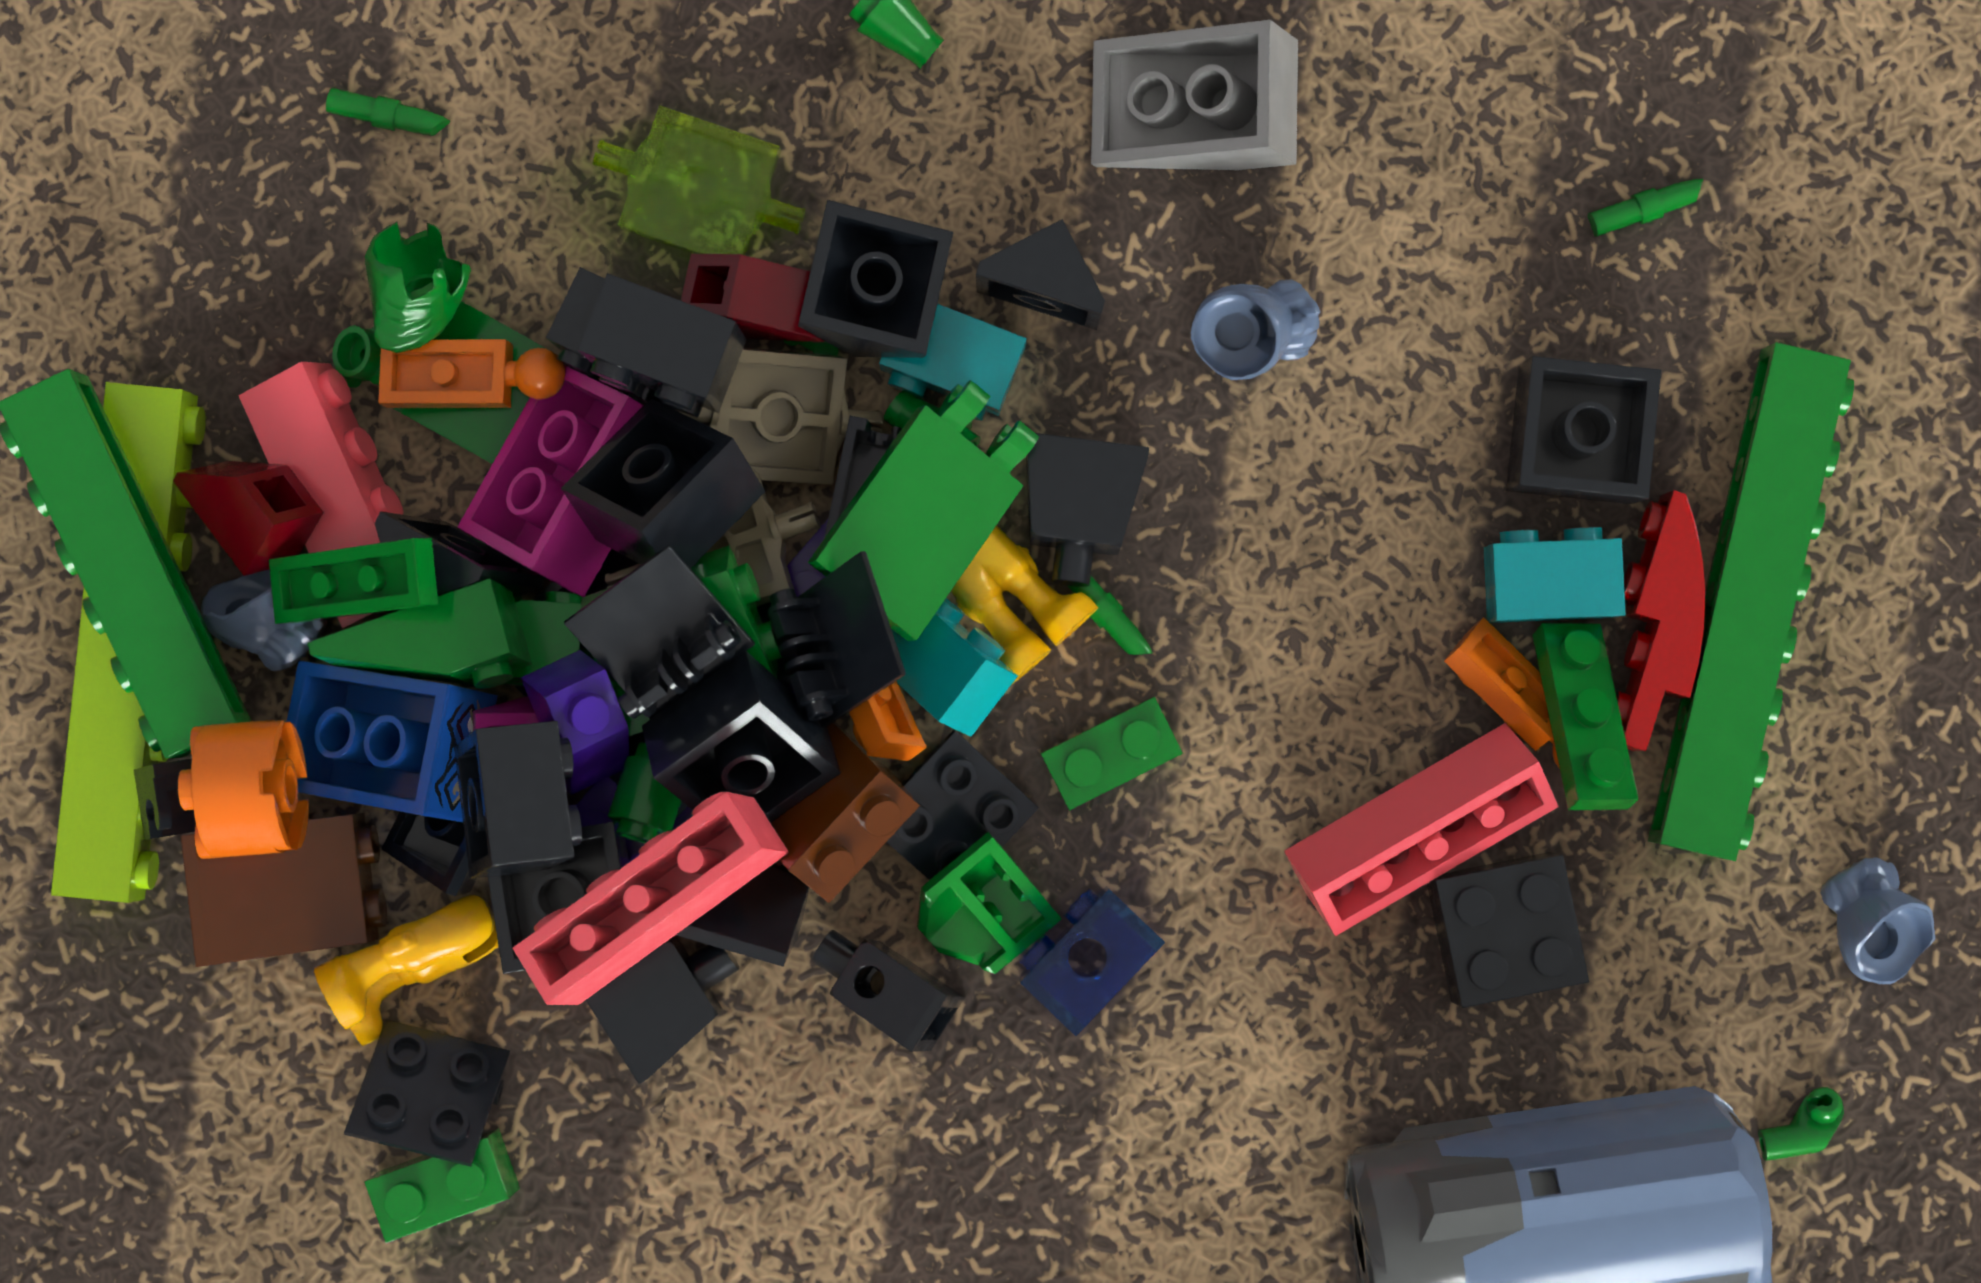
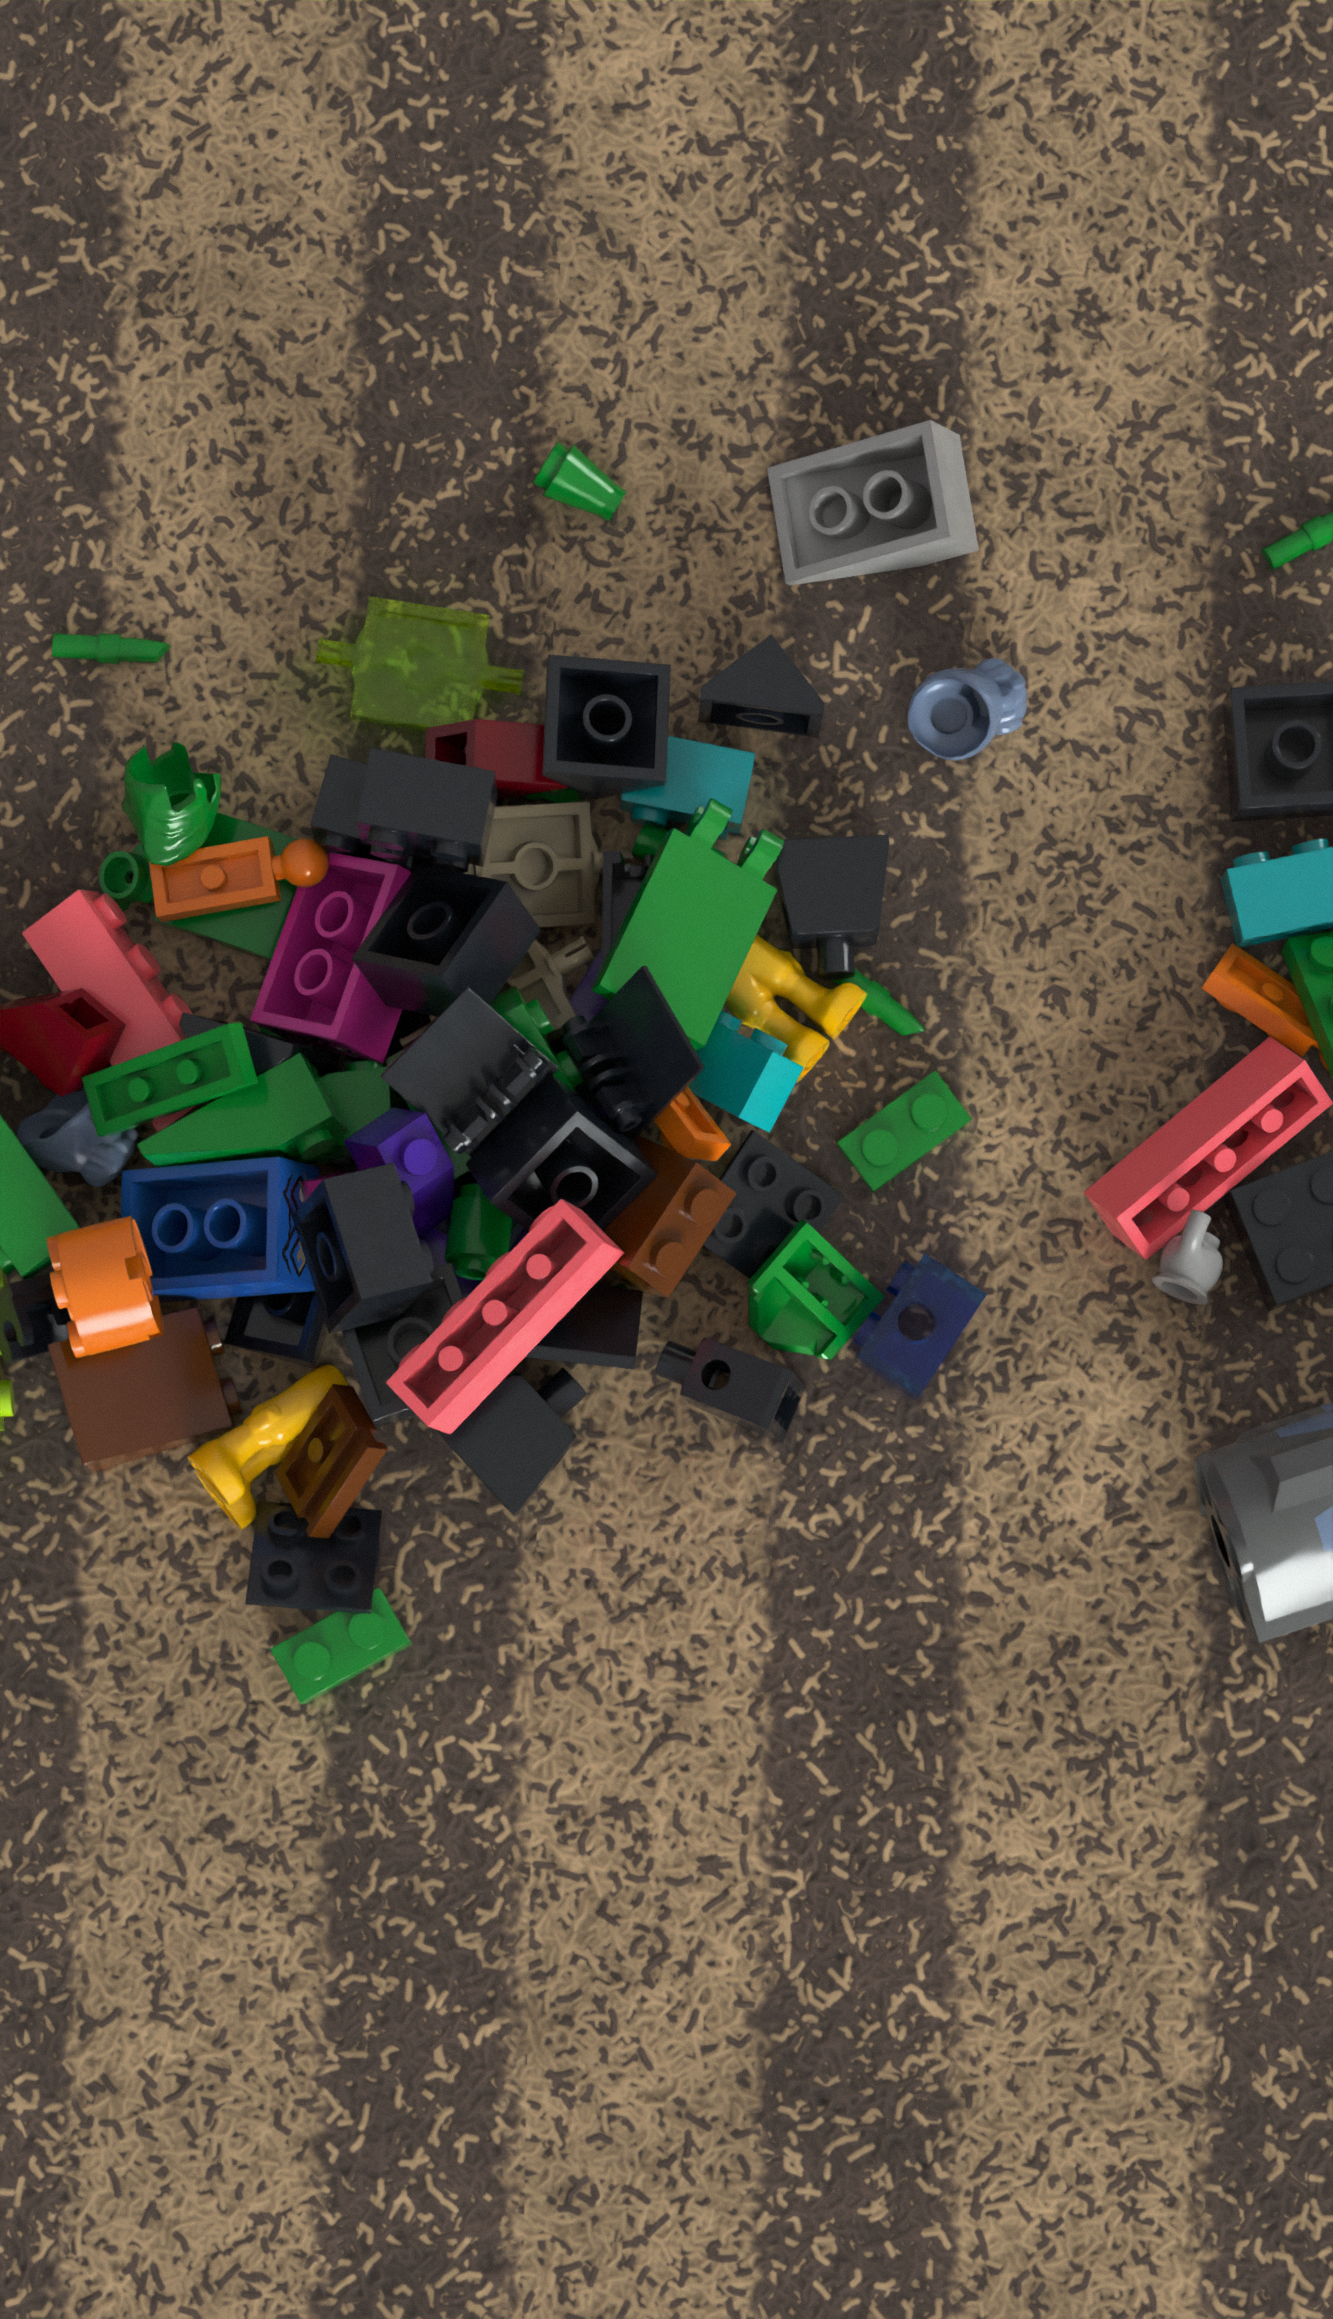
camera: 15 degrees left, 5 degrees down
none -> reddish brown plate [275,1384,388,1539]
none -> light grey piece [1151,1210,1223,1305]

